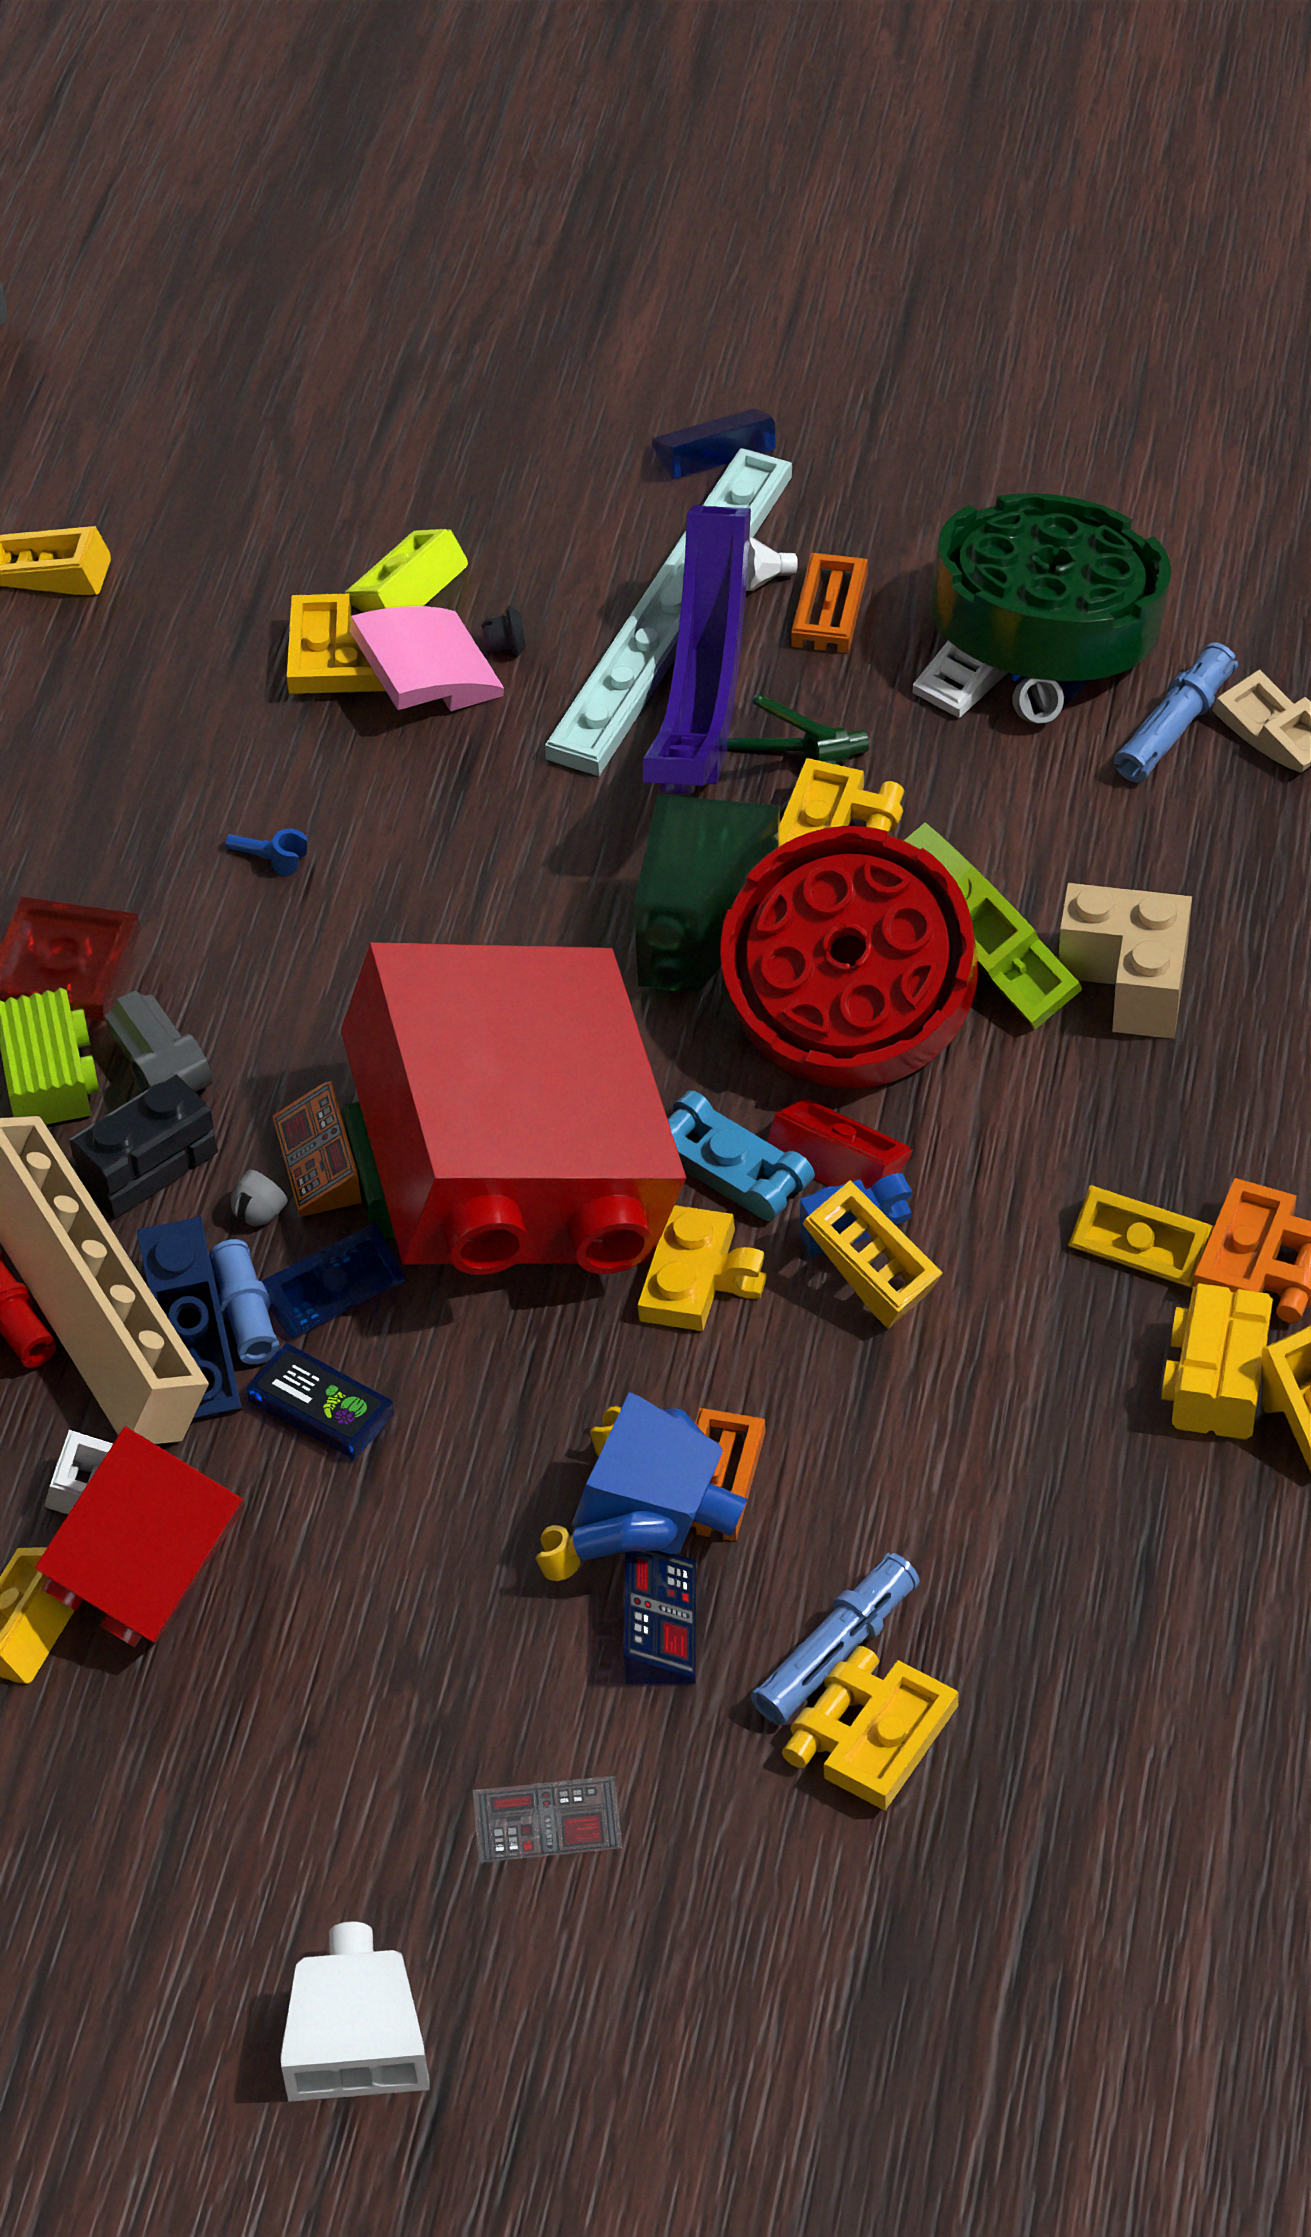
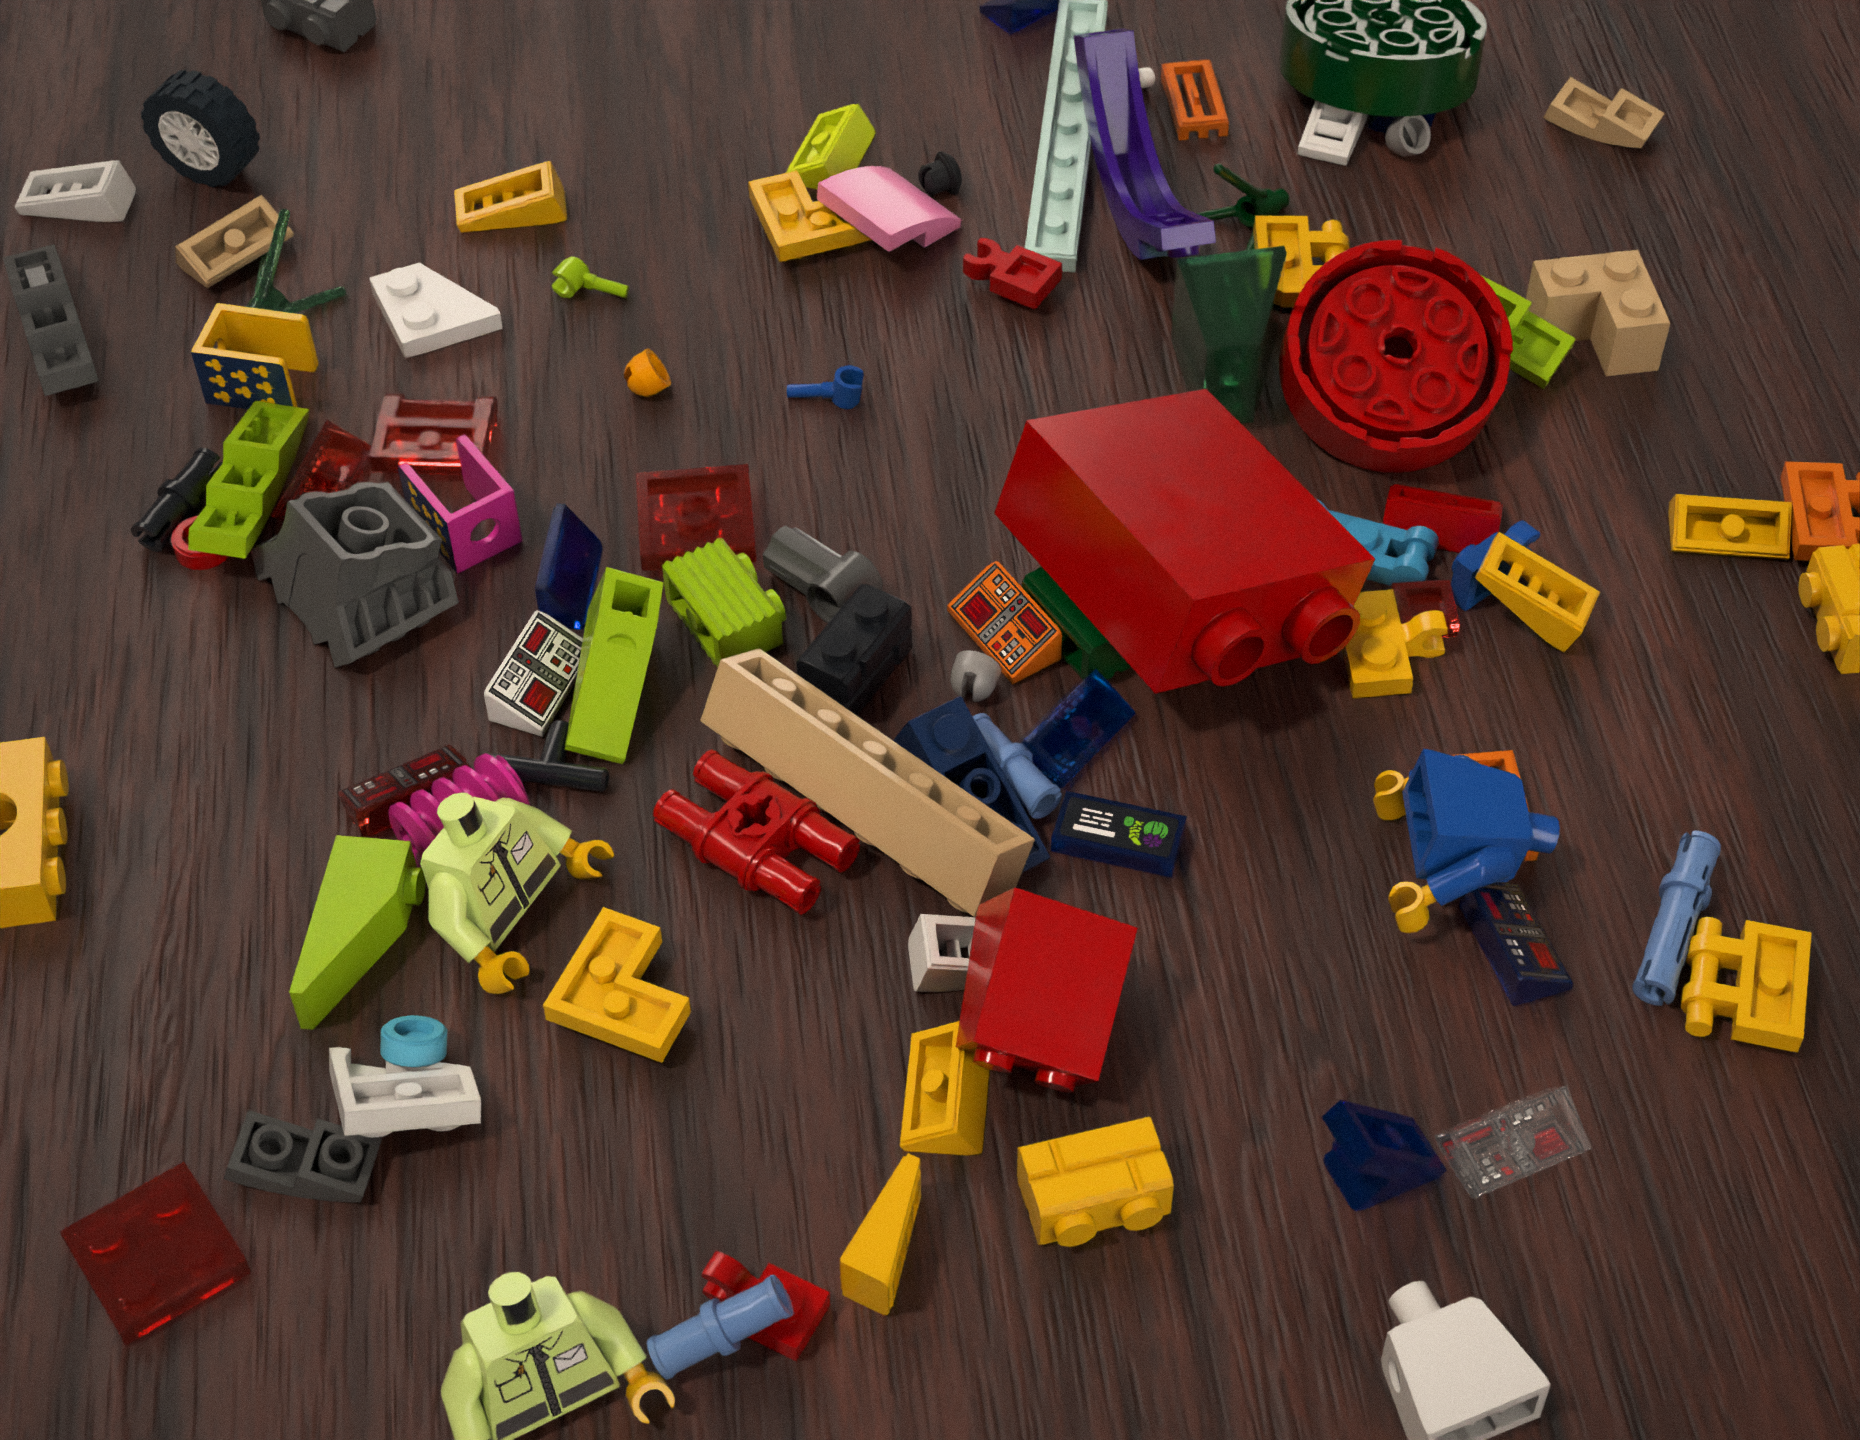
camera: 20 degrees left, 0 degrees up
medium blue pin [1113,642,1238,783] -> none
none -> lime hand [552,256,629,298]
none -> light orange hinge [624,348,671,397]
none -> red plate [963,238,1062,310]
none -> yellow brick [1017,1117,1174,1247]
none -> clear blue slope [1322,1100,1447,1211]
none -> clear red tile [1391,580,1460,638]

